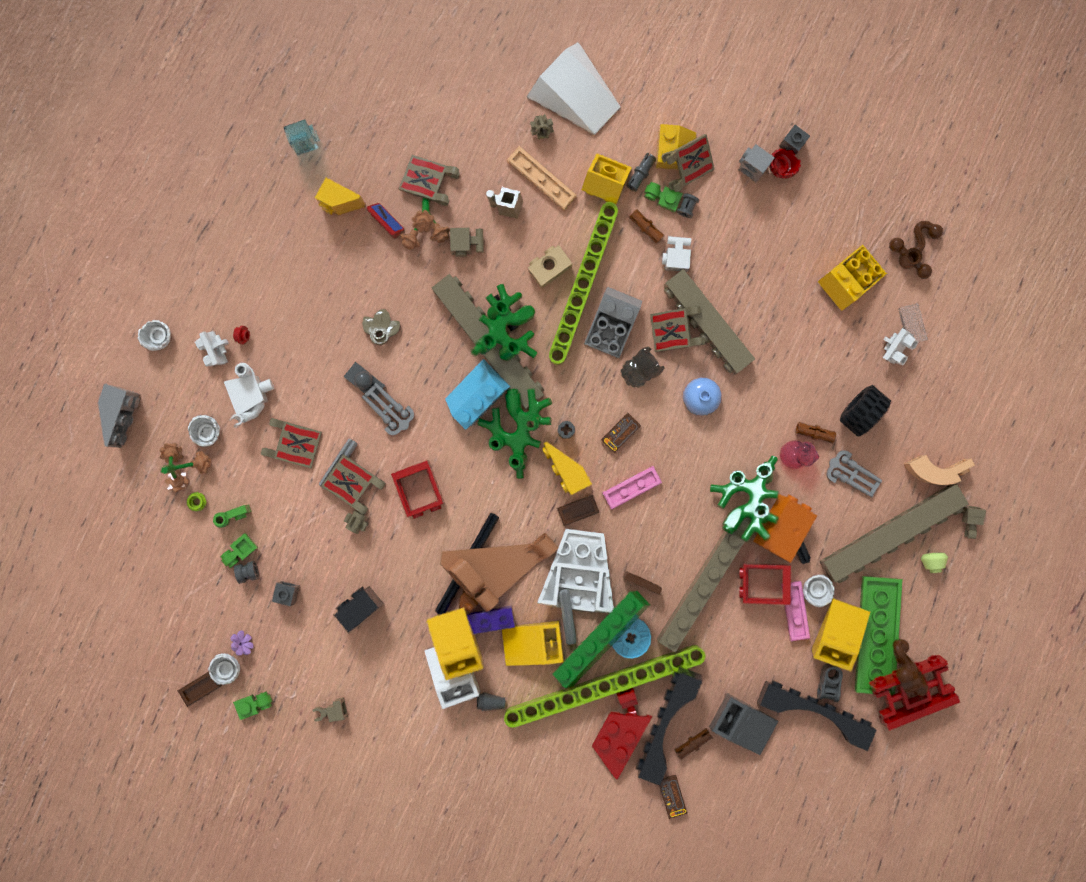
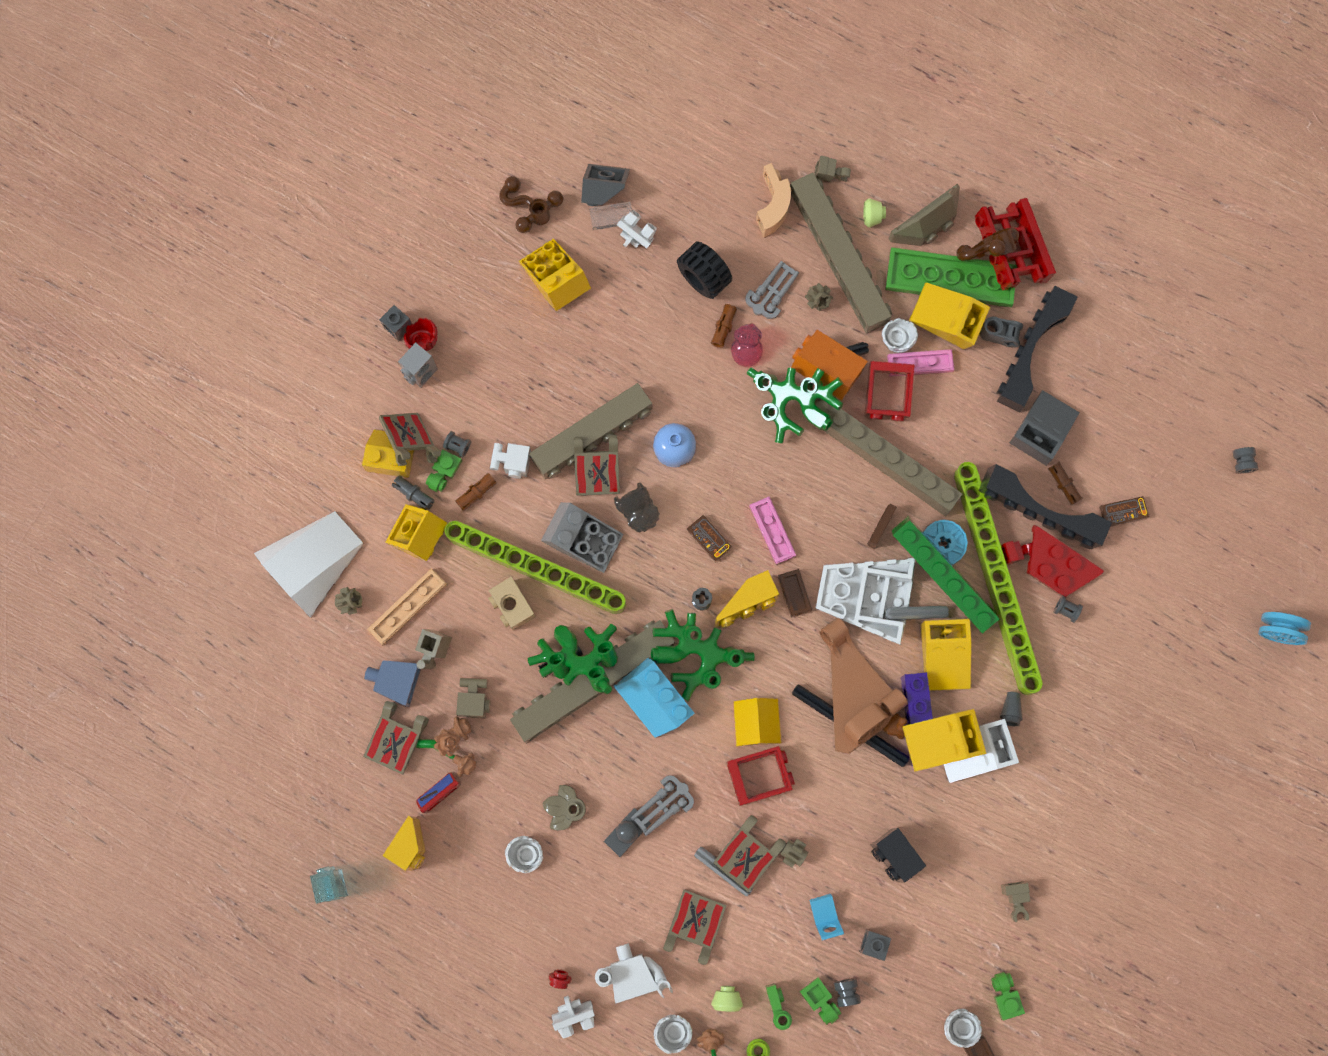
camera: 90 degrees left, 10 degrees down
lavender plant [230,630,253,656] -> none
none -> sand blue torso [364,660,421,707]
none -> white hair [505,836,543,873]
none -> dark grey slope [581,164,630,206]
none -> yellowish green cone [711,986,743,1012]
none -> yellow slope [733,698,781,746]
none -> dark tan gear [805,283,833,311]
none -> medium azure bracket [809,894,844,940]
none -> dark tan wedge [889,184,960,246]
none -> dark grey bush [1053,595,1083,623]

